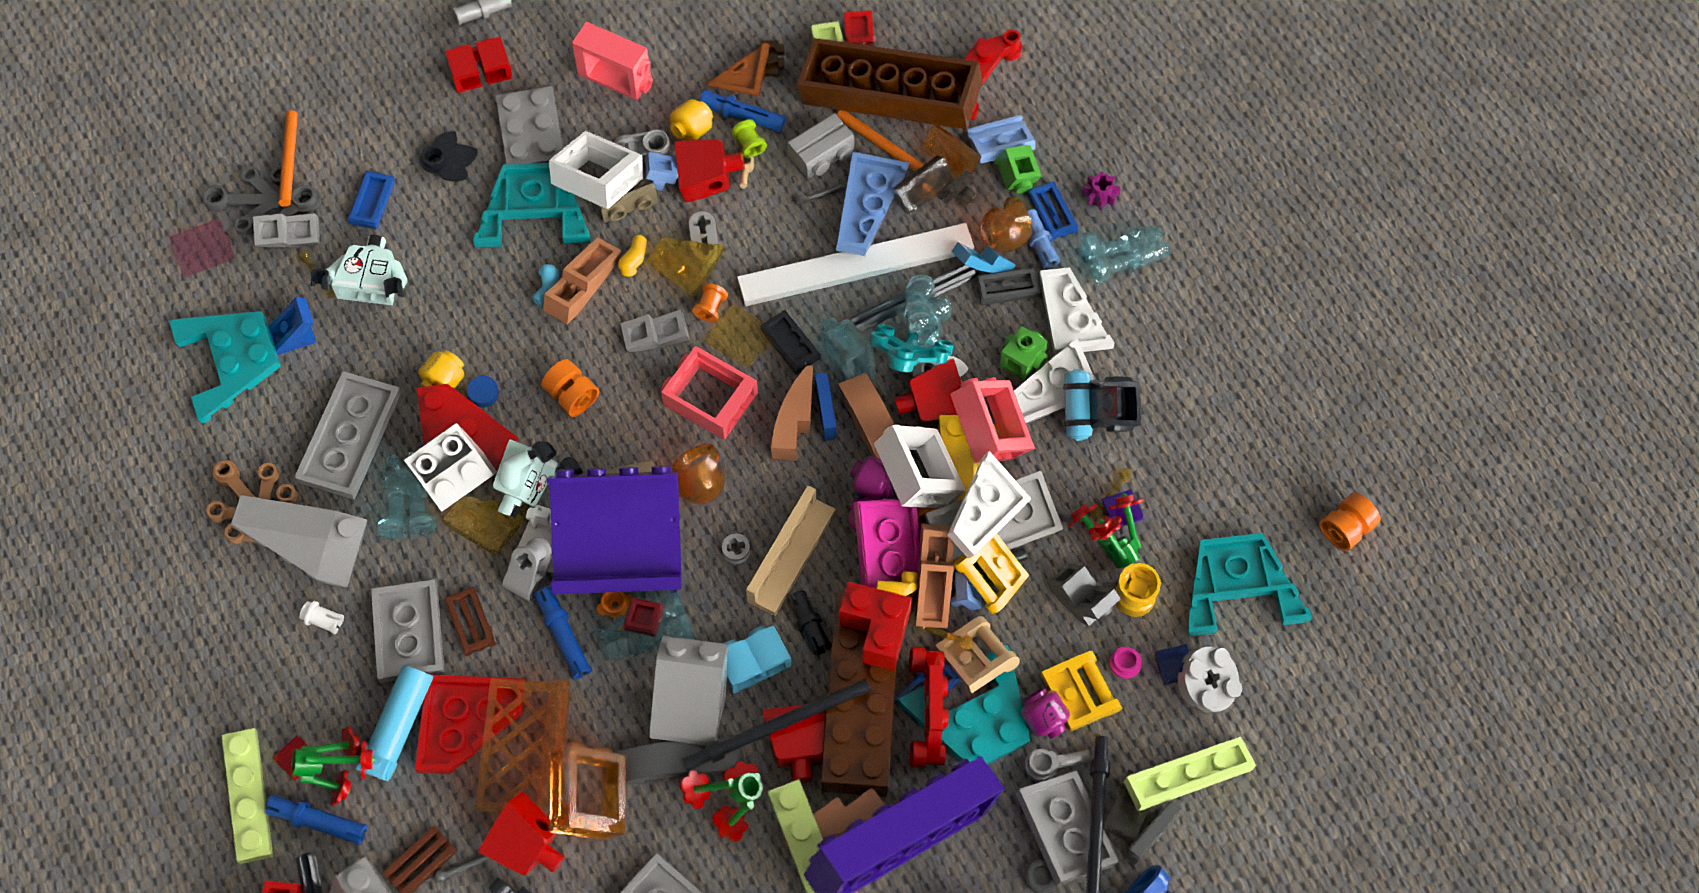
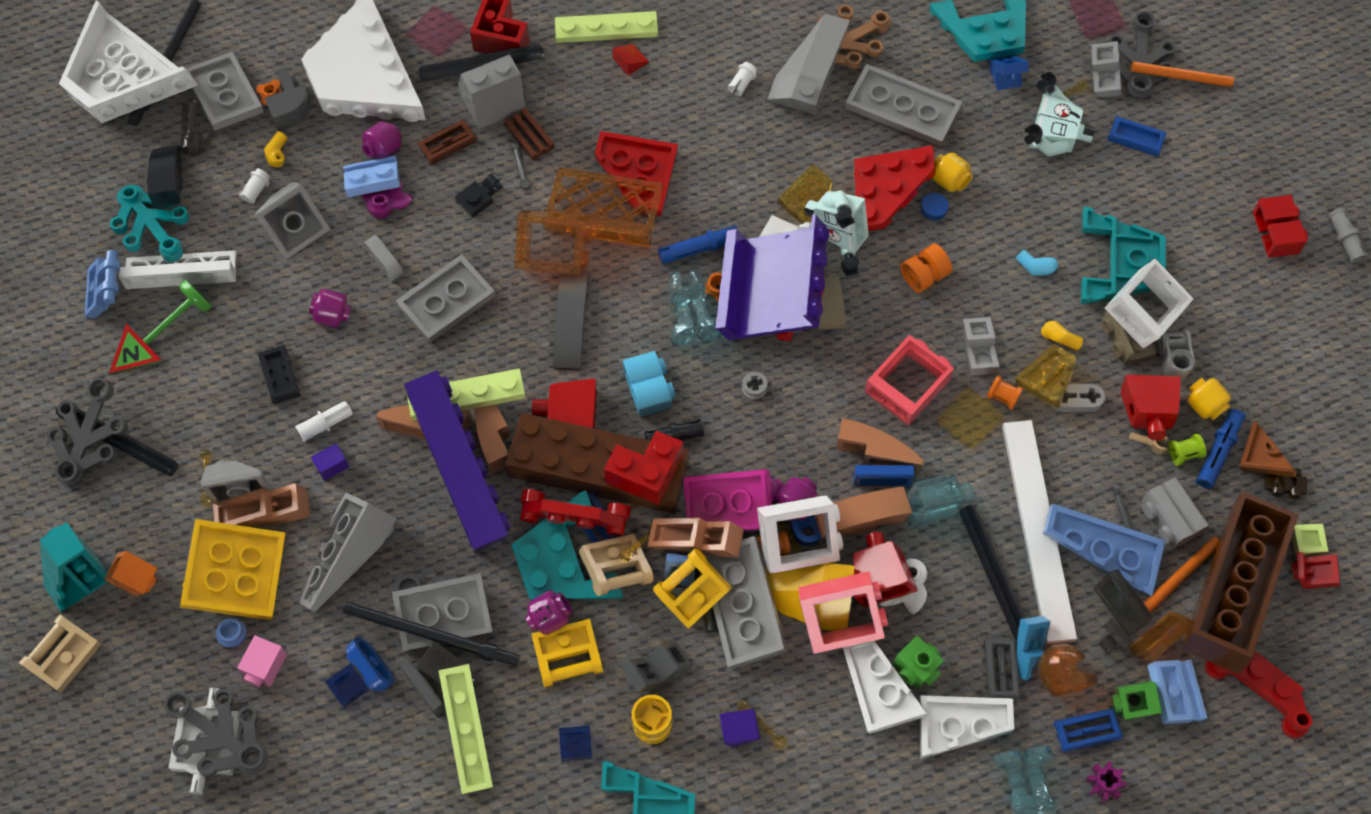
camera: 100 degrees right, 0 degrees up
blue pin [265,794,368,845] -> none
plant [292,726,376,807] -> none
medium azure piece [356,664,433,781] -> none
light grey plate [371,579,445,683] -> none
clear light blue piece [377,451,437,540] -> none
white slope [404,423,497,511] -> none
black plate [420,131,478,182] -> none
copper tile [444,587,496,657] -> none
red torso [478,791,565,875] -> none
light grey plate [496,86,563,164] -> none
light grey piece [502,537,552,602] -> none
nougat slope [543,237,622,325] -> none
coral window [572,22,653,101] -> none
dark red tile [623,597,665,637] -> none
medium blue tile [645,152,678,191] -> none
light grey slope [650,636,728,746] -> none
clear orange helmet [672,443,725,505] -> none
plant [680,761,762,842] -> none
black bar [683,678,871,771] -> none
tan fence [746,486,836,616] -> none
black plate [760,310,821,374] -> none
teal plant [869,324,954,372] -> none
yellow arm [876,571,919,596] -> none
clear light blue piece [904,274,952,348] -> none
white wing [948,451,1031,559] -> none
medium blue pin [1019,209,1061,269] -> none
light grey plate [1024,749,1090,782] -> none
black piece [1063,369,1141,441] -> none
plant [1068,493,1144,569] -> none
dark pink plate [1109,647,1142,679] -> none
plate [1178,647,1242,713] -> none

